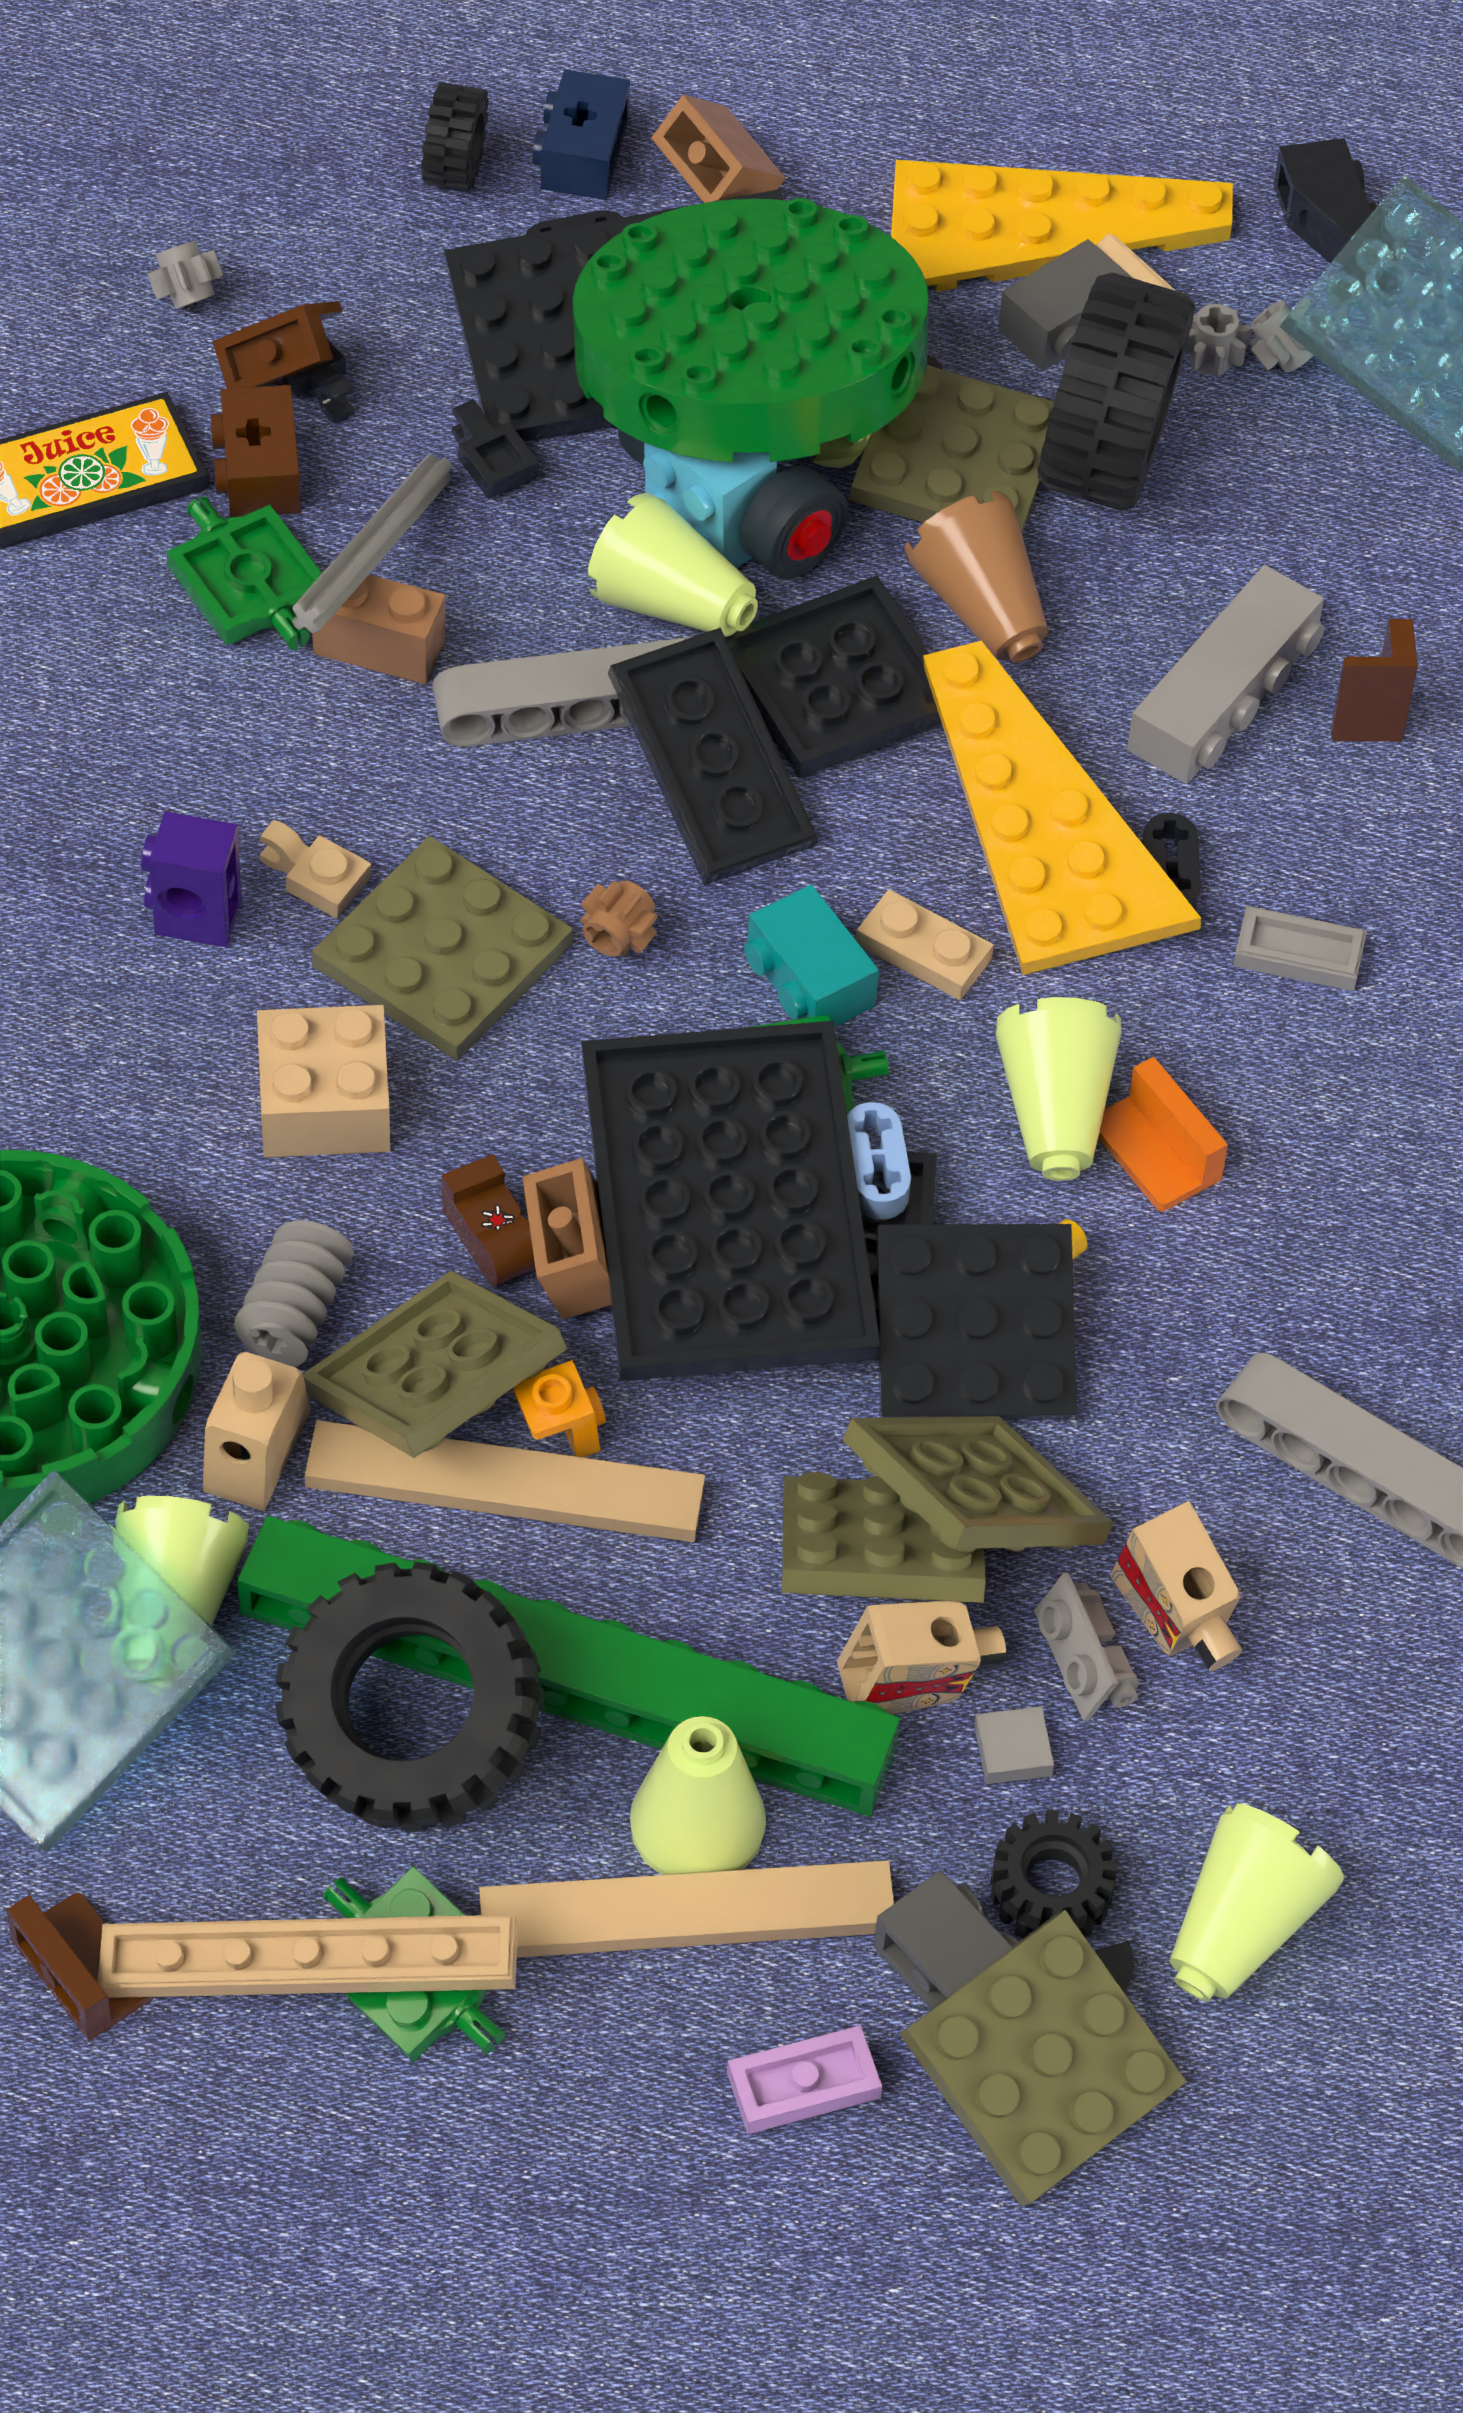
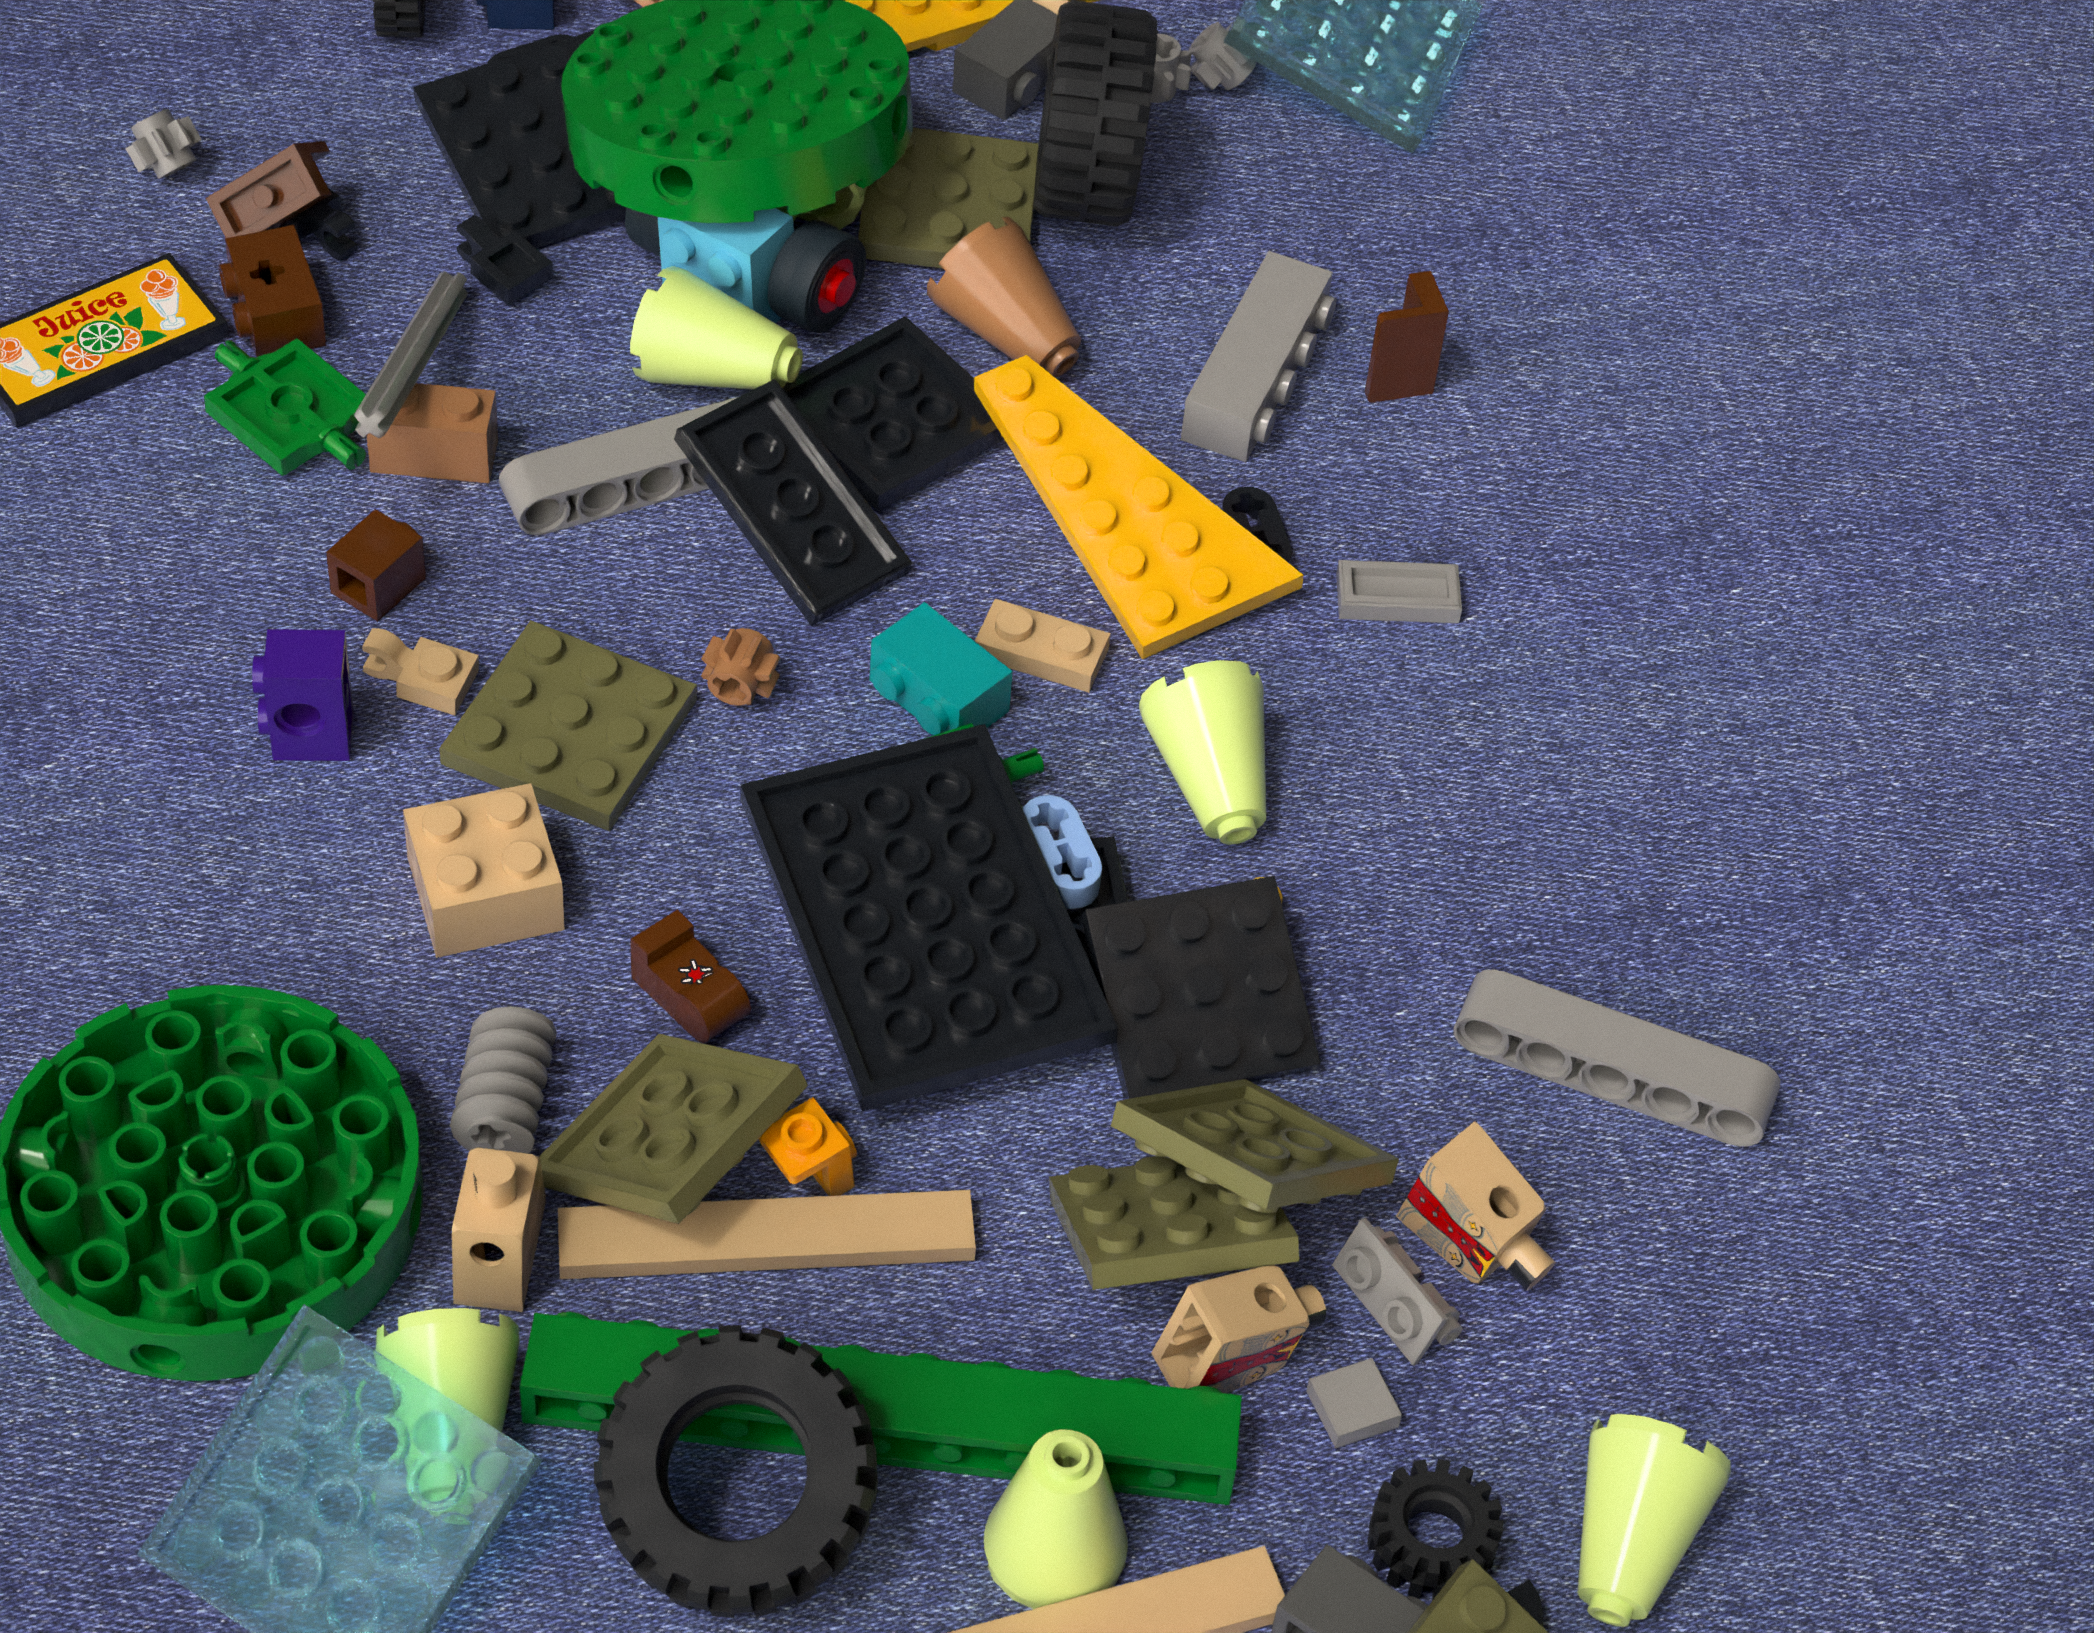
camera: 15 degrees left, 5 degrees down
medium nougat brick [522,1157,611,1320] -> none
orange panel [1098,1056,1228,1212] -> none
none -> reddish brown brick [326,509,426,622]

